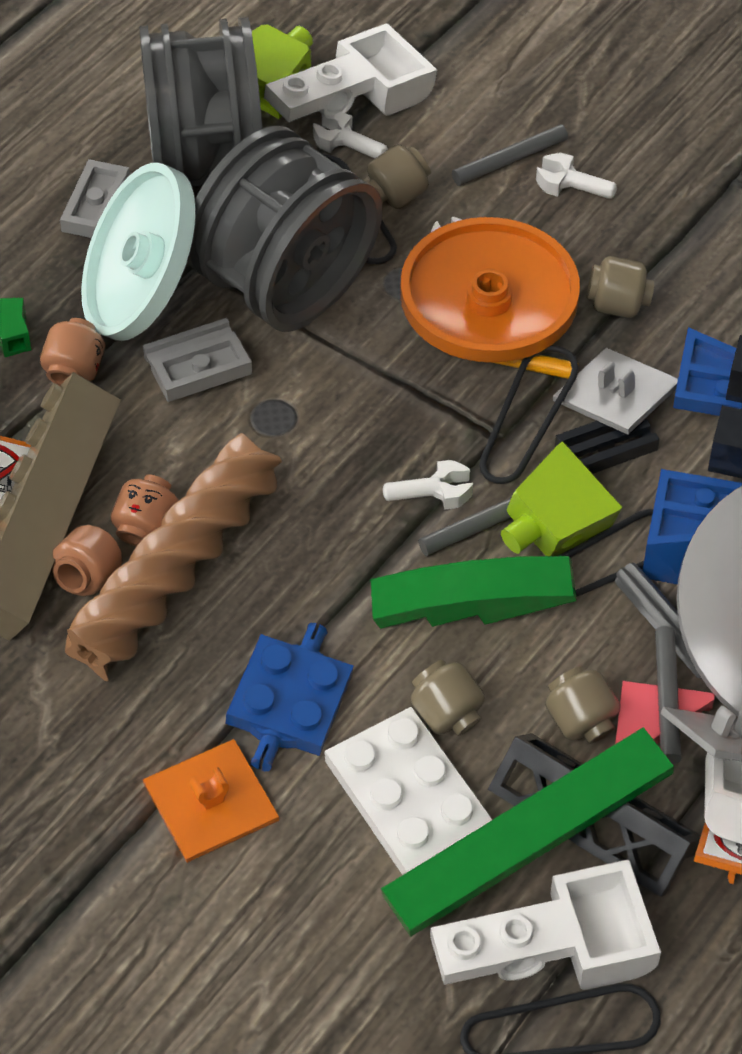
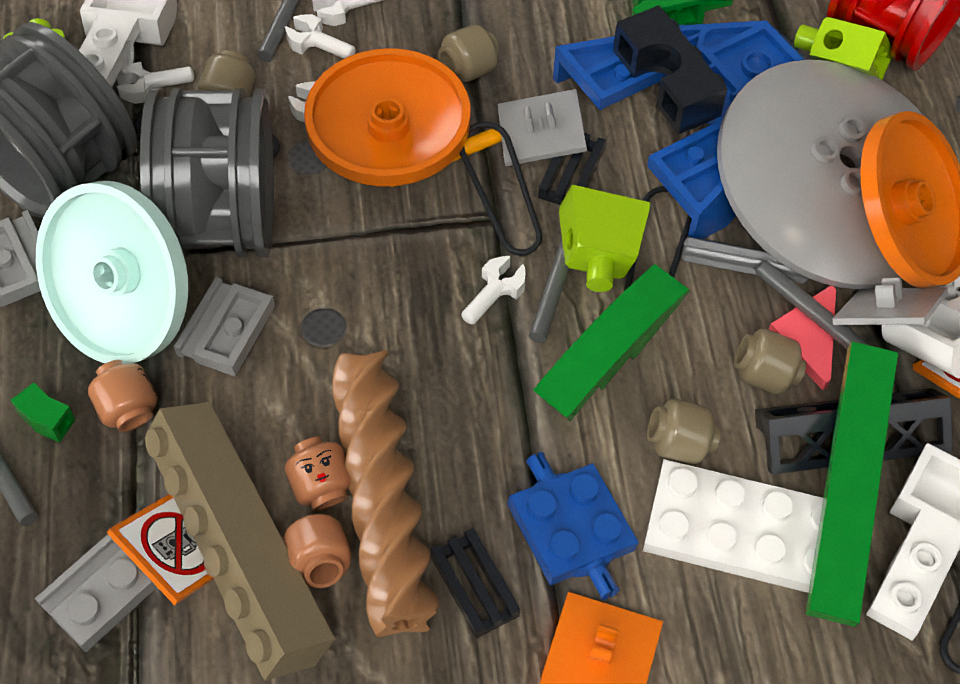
camera: 45 degrees left, 5 degrees up
none -> white bar [285,14,356,59]
none -> black tile [430,528,520,639]

